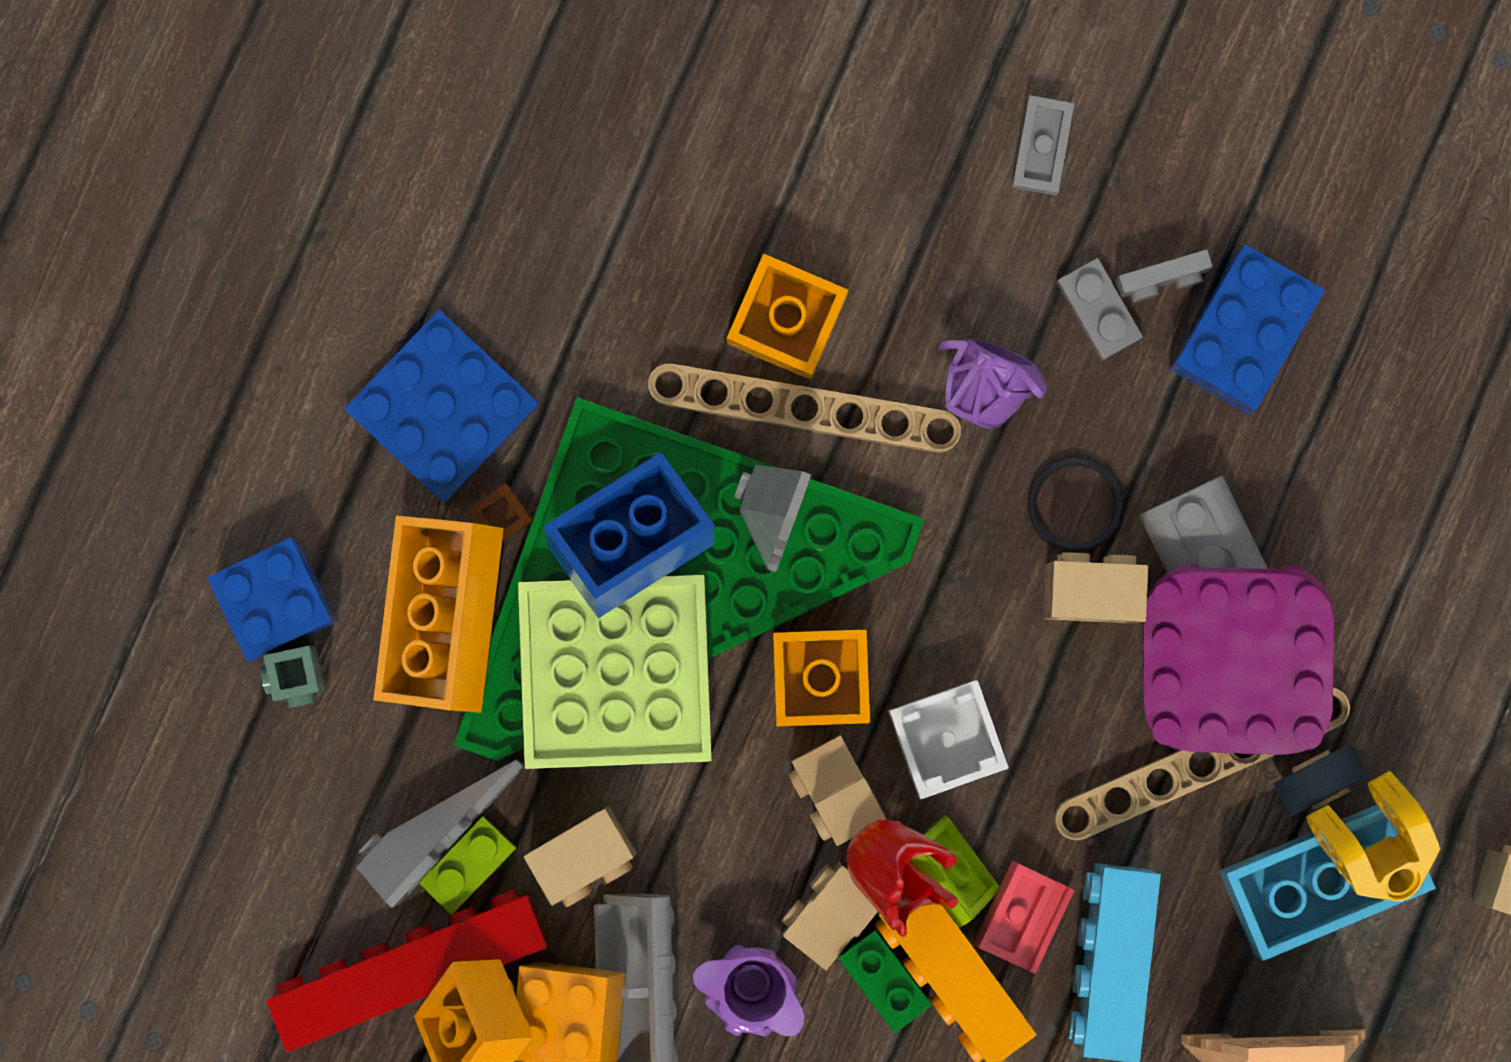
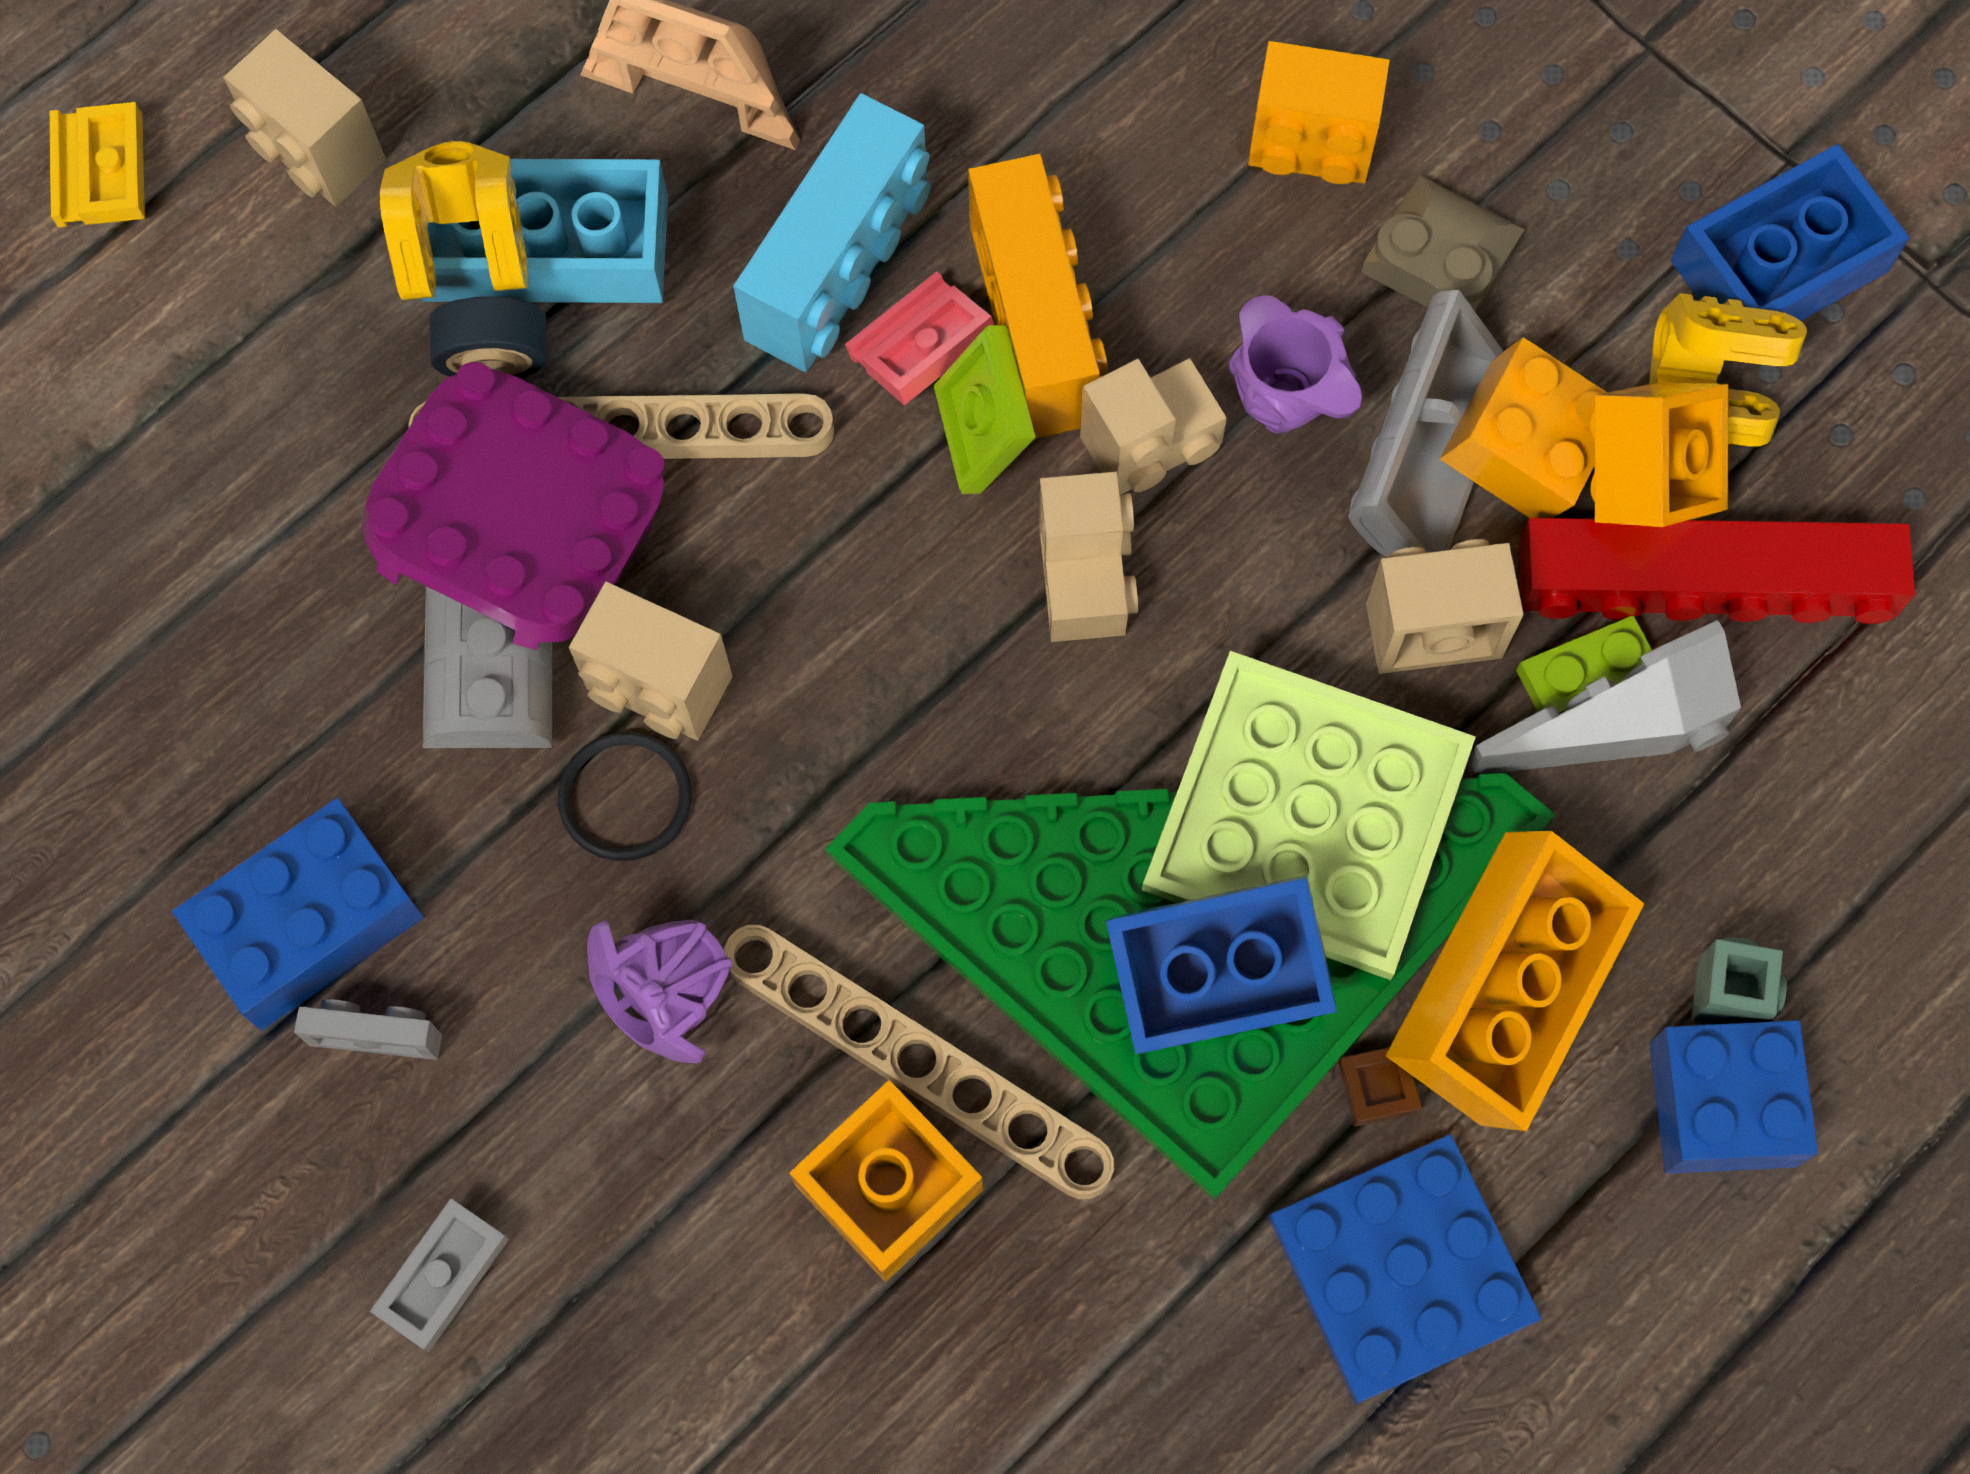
camera: 155 degrees left, 15 degrees down
light grey wedge [734,465,811,573] -> none
light orange brick [773,630,870,726] -> none
green brick [838,926,932,1033] -> none
red hair [846,820,959,937] -> none
white container [888,680,1008,799] -> none
light grey plate [1056,258,1143,361] -> none

